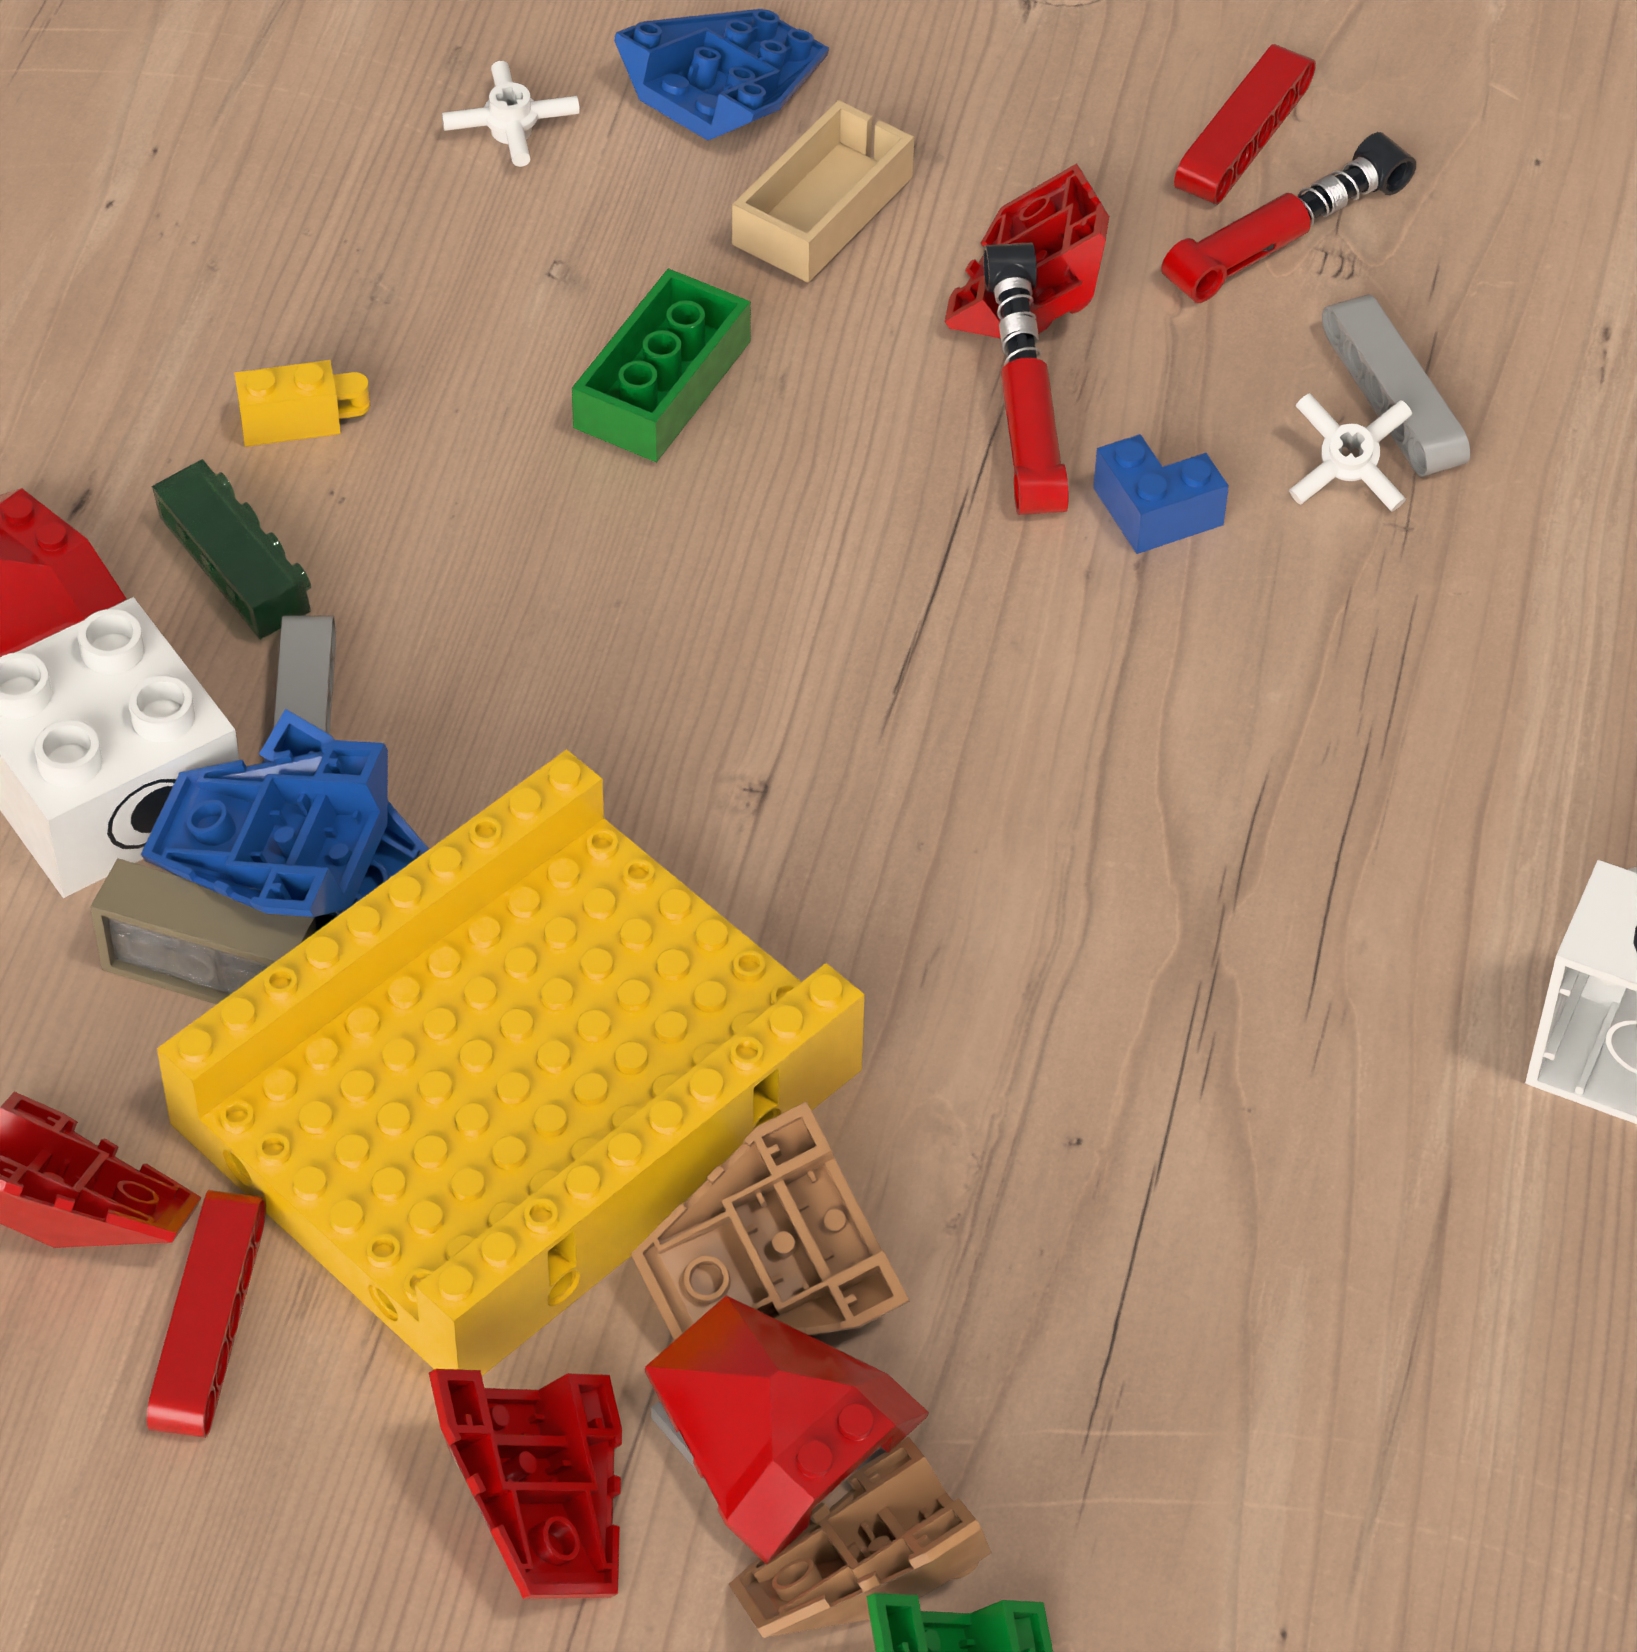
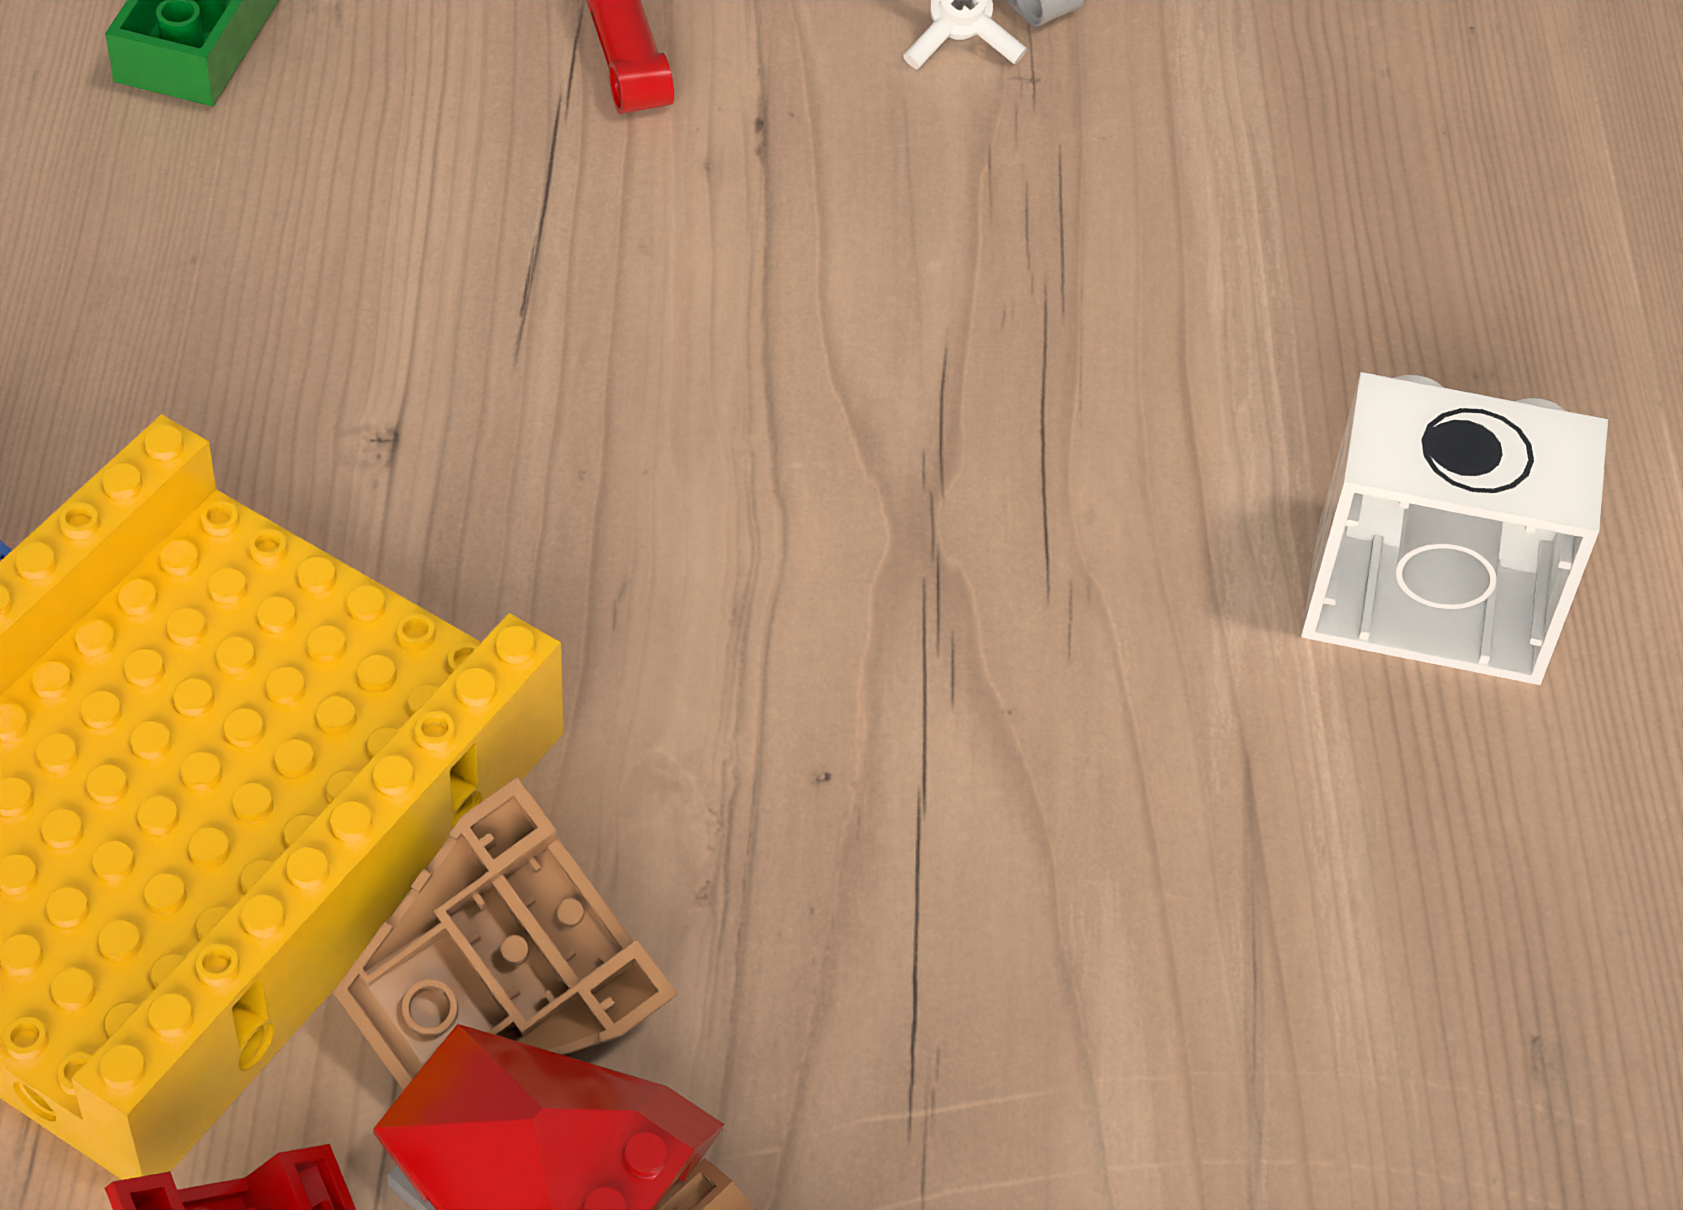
camera: 15 degrees left, 0 degrees up
blue brick [1093,434,1229,554] -> none

